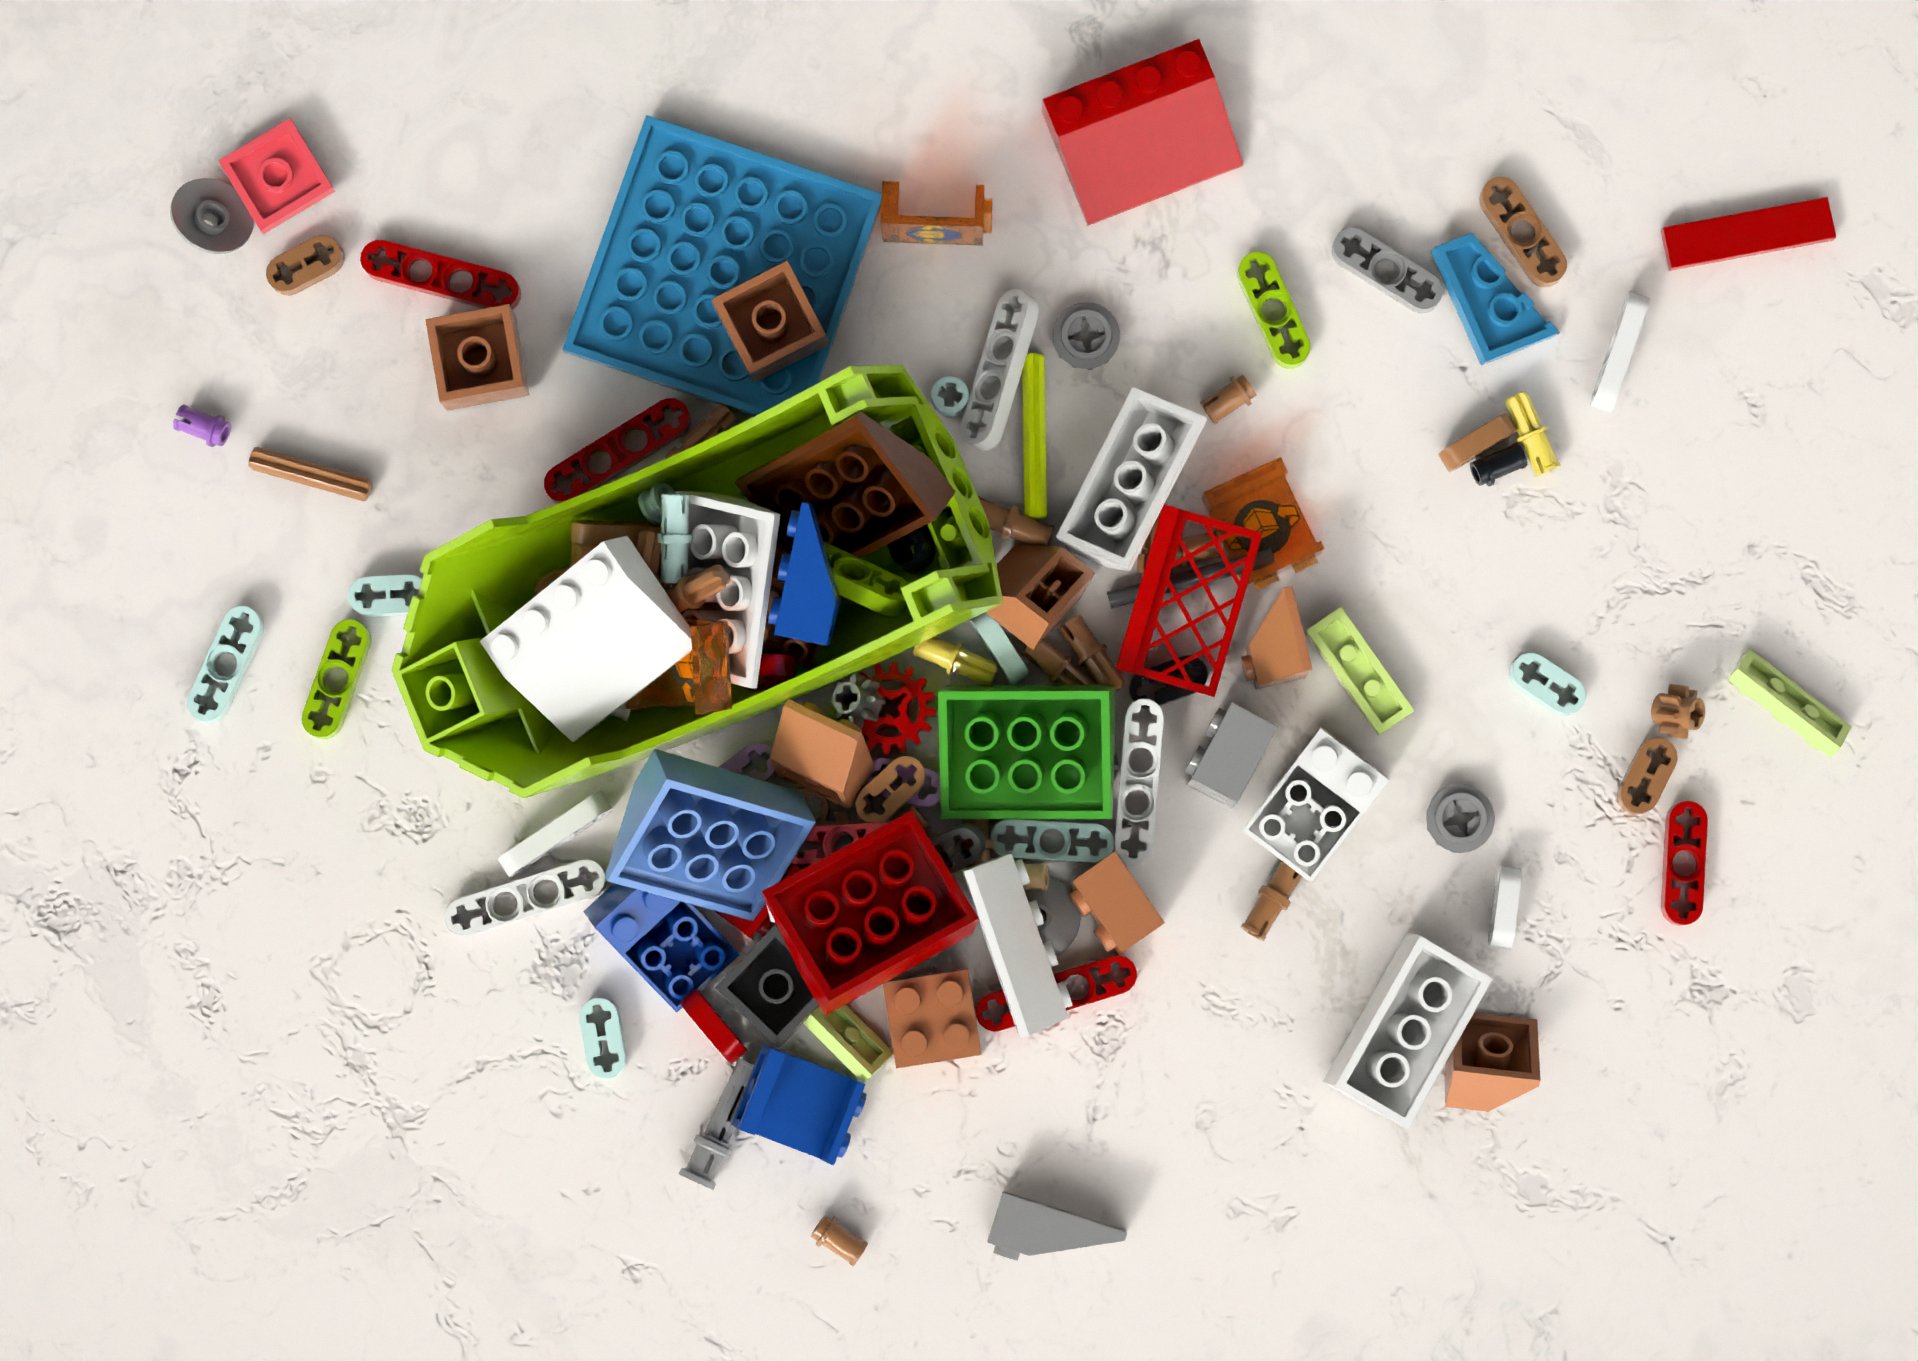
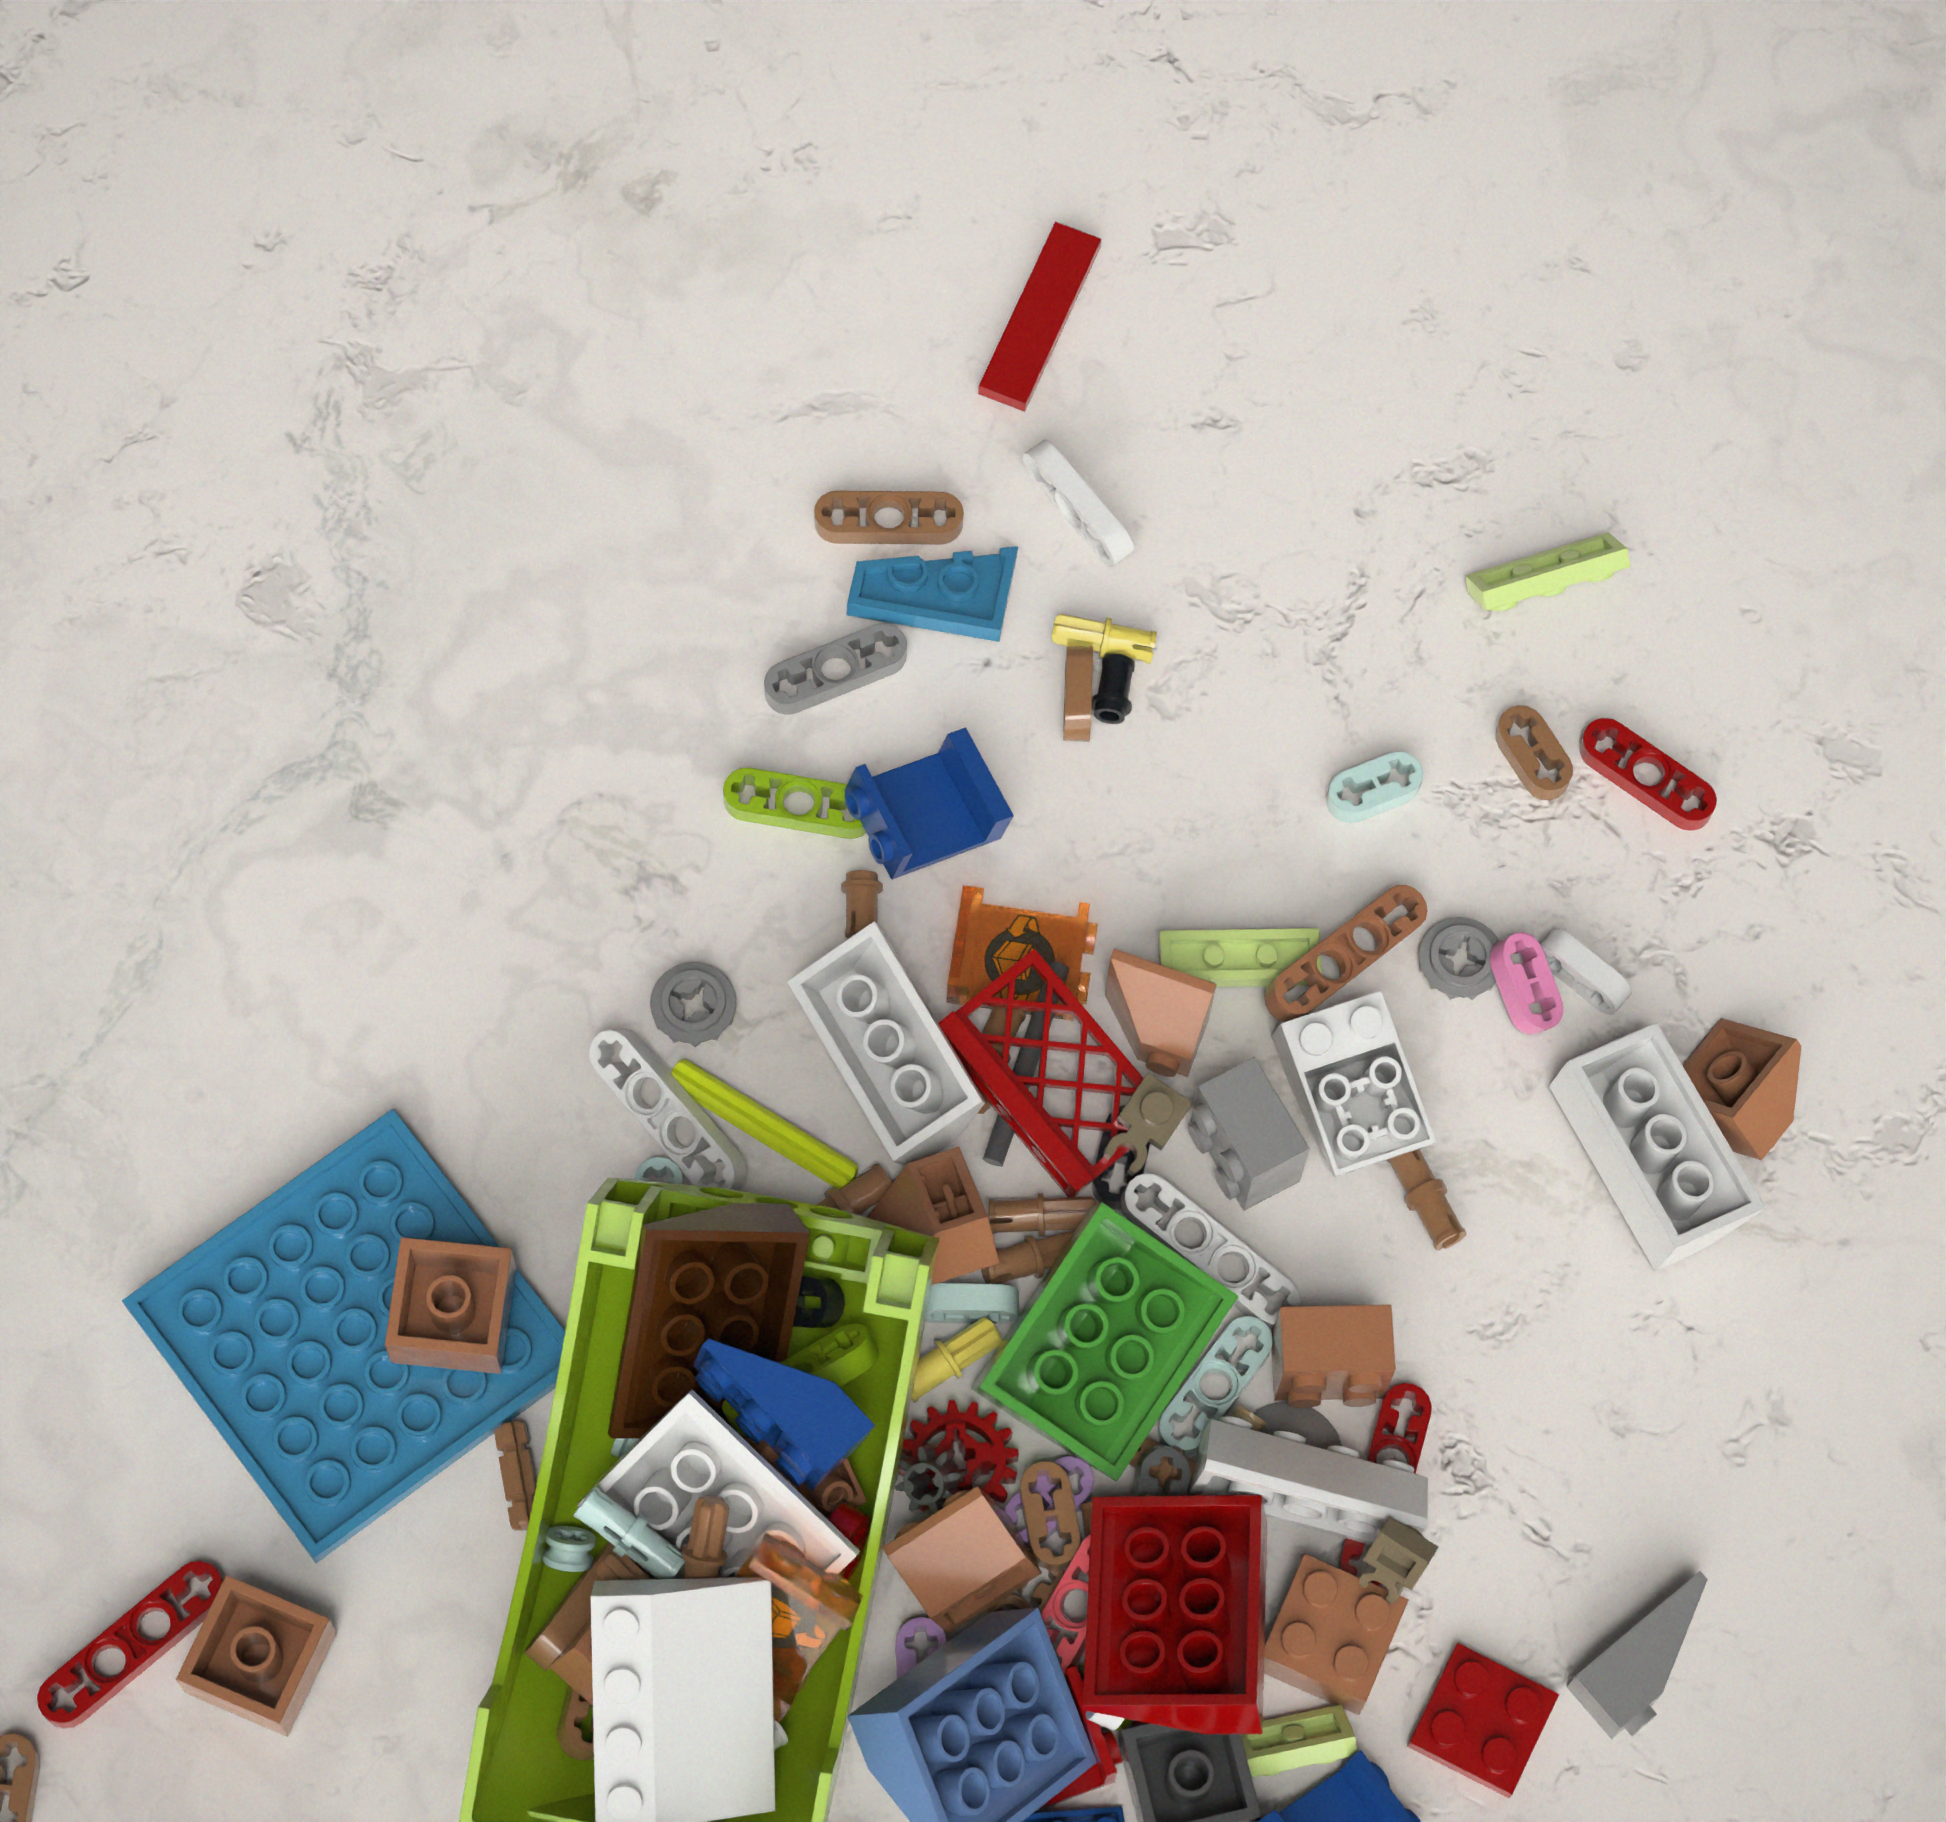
camera: 65 degrees left, 15 degrees down
red beam [544,398,691,503] -> none
clear orange panel [880,181,993,246] -> none
slope [1042,39,1243,226] -> none
medium nougat gear [1651,684,1705,739] -> none
none -> blue panel [844,727,1014,880]
none -> dark tan plate [1103,1072,1193,1176]
none -> nougat beam [1264,885,1428,1022]
none -> dark tan plate [1359,1516,1439,1604]
none -> red plate [1407,1643,1559,1798]
none -> bright pink beam [1489,932,1564,1035]

